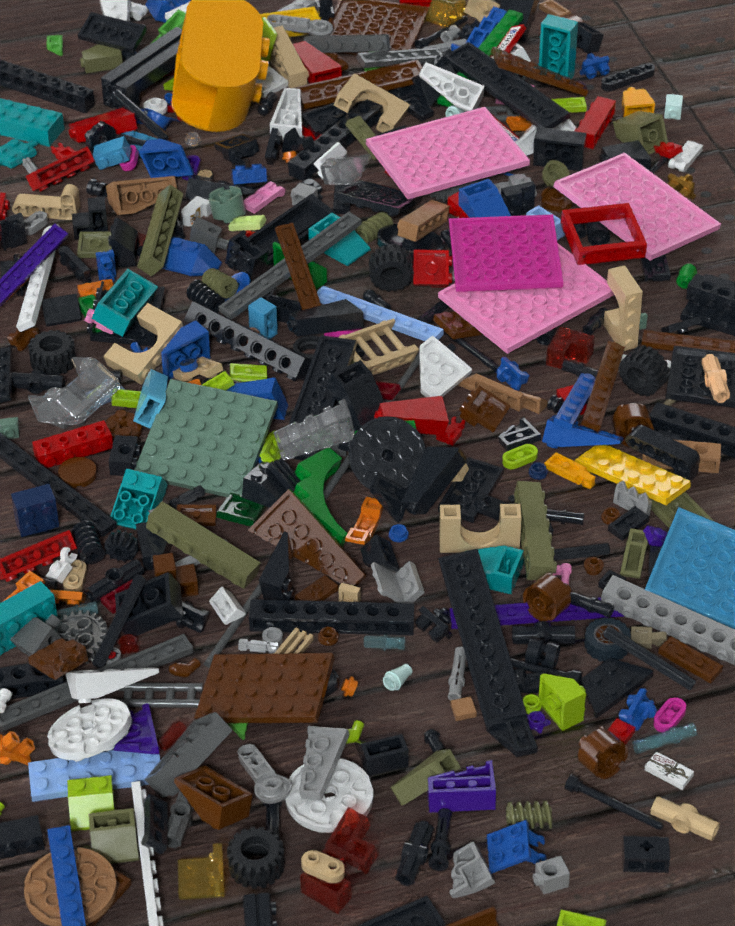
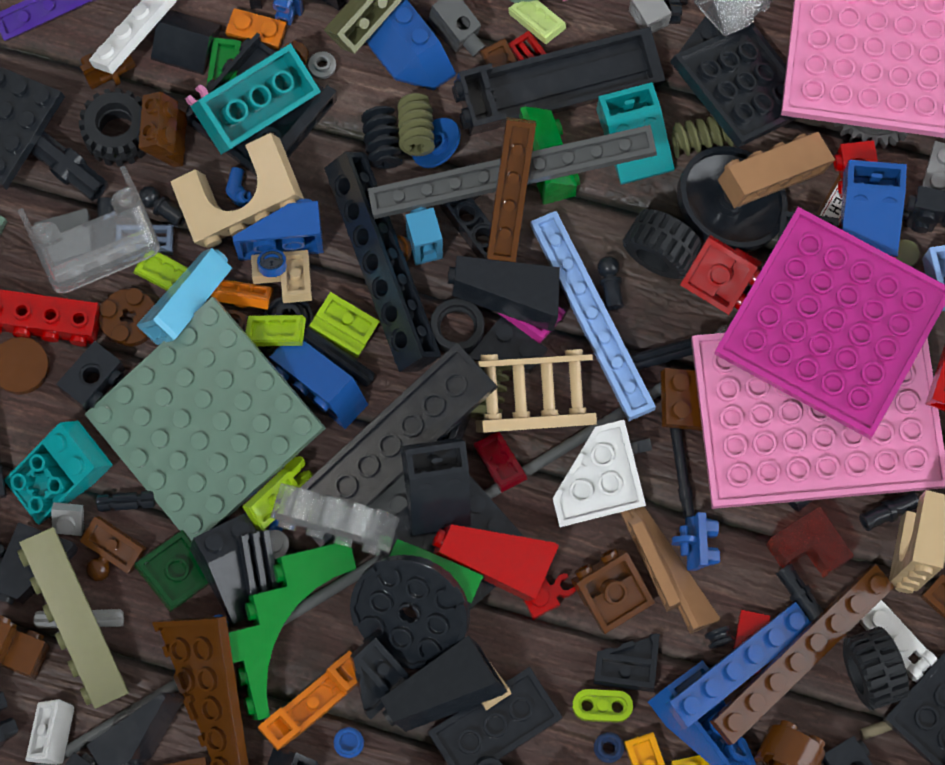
camera: 30 degrees right, 30 degrees up
none -> reddish brown plate [138,91,187,168]

